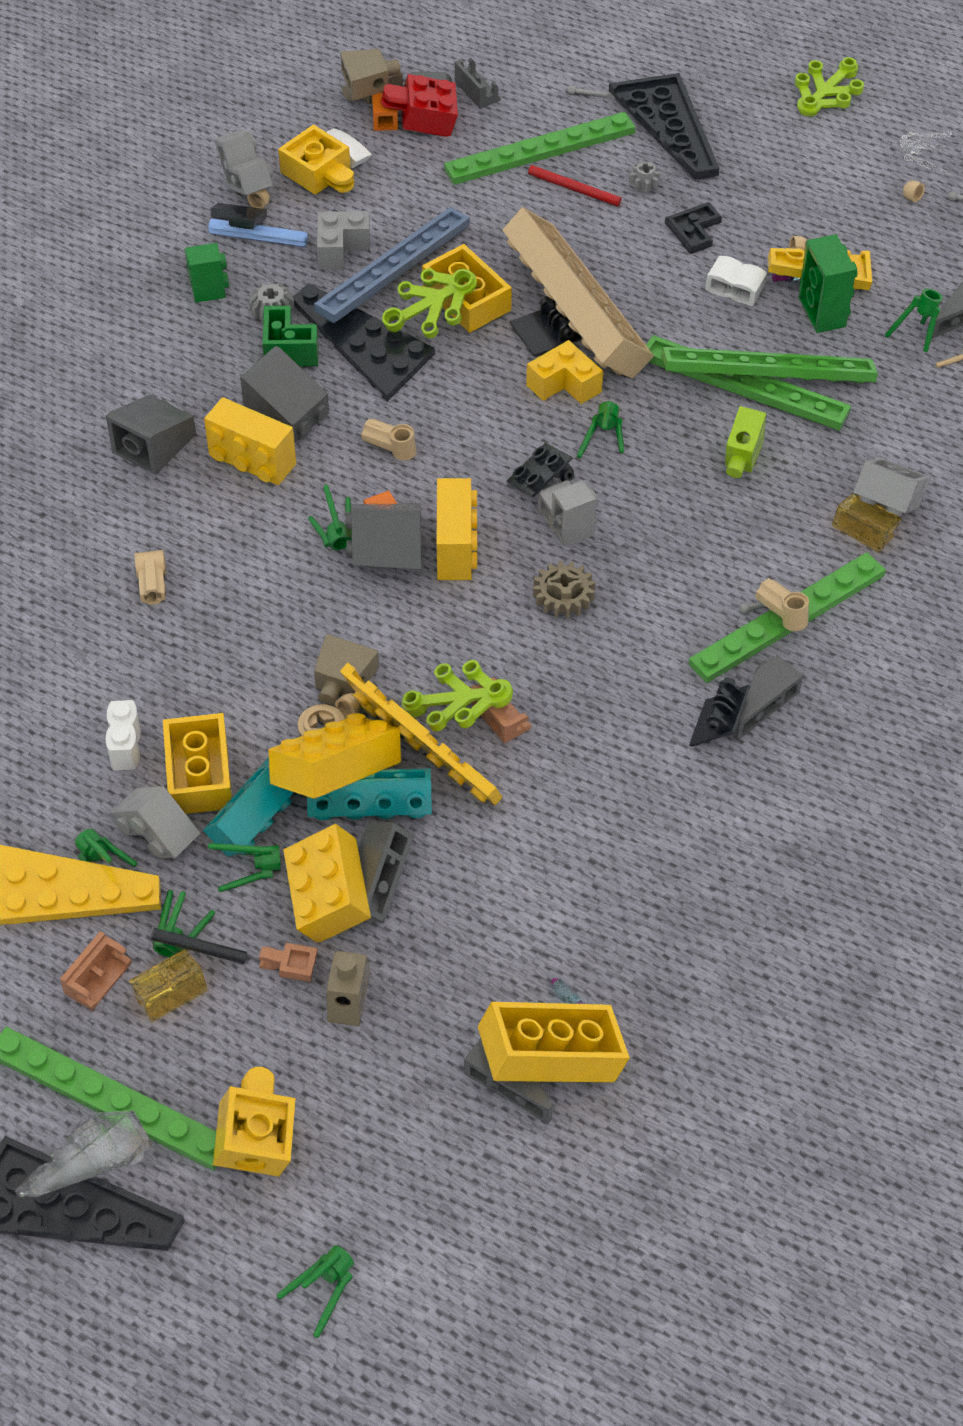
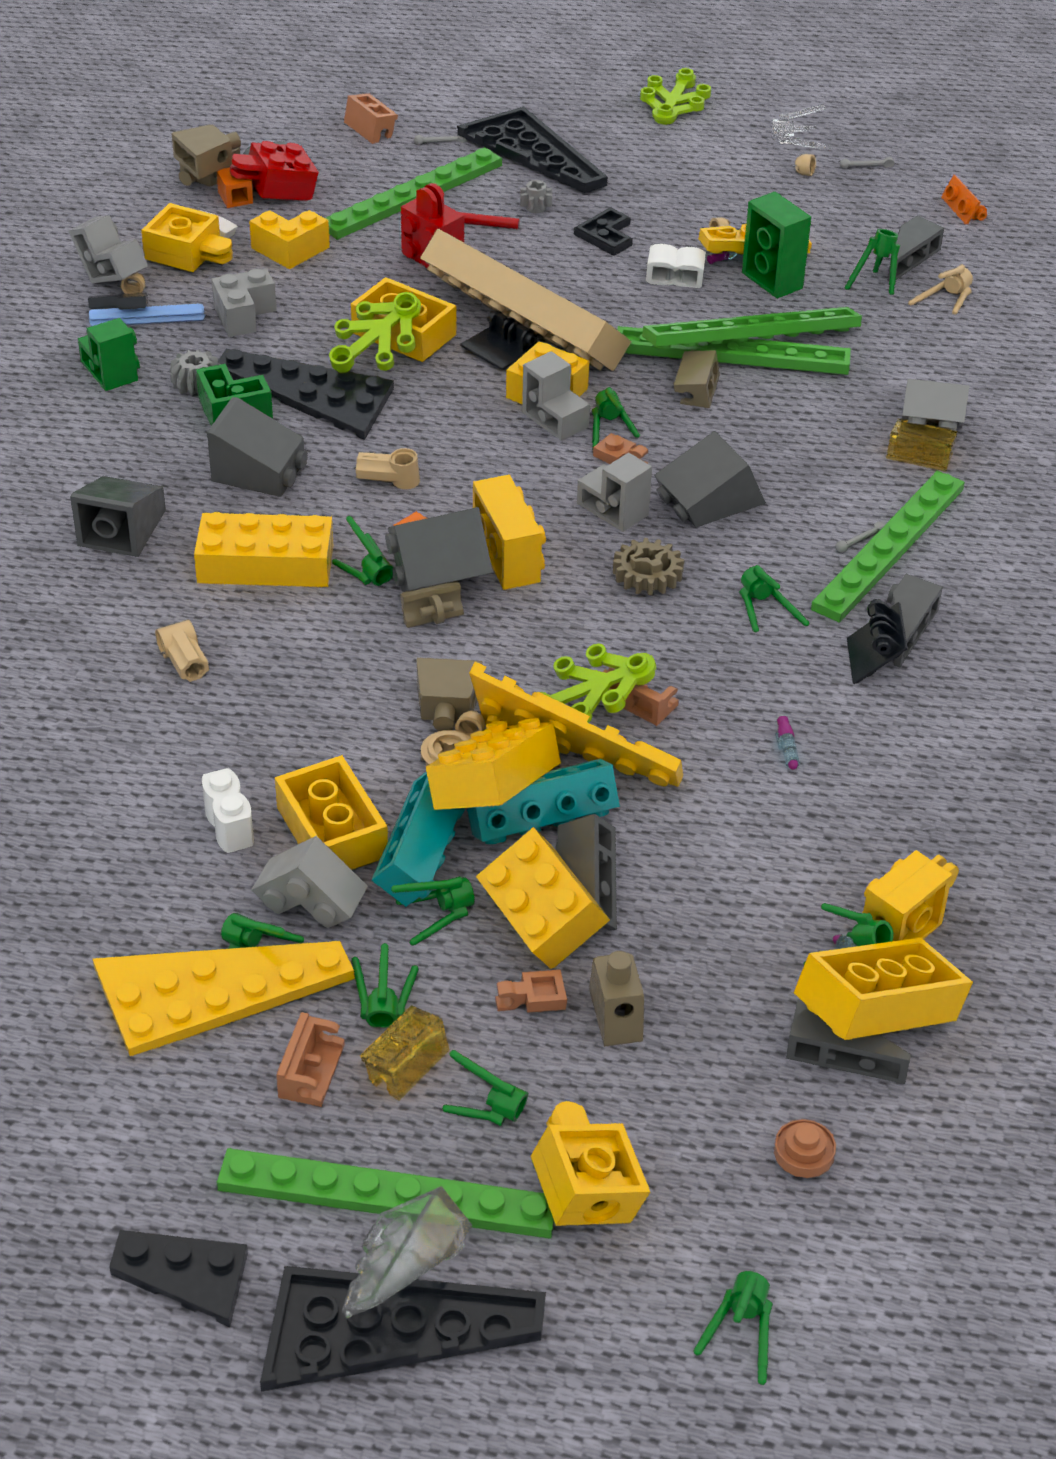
camera: 20 degrees left, 10 degrees down
black bar [151,928,247,964] -> none
yellow brick [204,397,296,485] -> none
sand blue plate [314,207,470,323] -> none
dark grey hinge [455,58,501,109] -> none
black hinge [507,443,574,497] -> none
lime torso [725,406,766,478] -> none
tan piece [756,578,809,631] -> none
none -> yellow brick [194,512,334,587]
none -> yellow brick [249,210,330,270]
none -> nougat hinge [344,93,398,144]
none -> dark tan hips [400,581,464,628]
none -> red brick [401,183,464,268]
none -> green plant [442,1050,528,1126]
none -> light grey brick [522,351,590,441]
none -> nougat plate [593,433,648,464]
none -> dark grey slope [654,431,766,528]
none -> dark tan hinge [674,350,720,408]
none -> green plant [739,565,809,632]
none -> nougat plate [774,1119,836,1178]
none -> clear light blue piece [775,716,800,770]
none -> green plant [804,903,893,965]
none -> yellow brick [862,850,959,941]

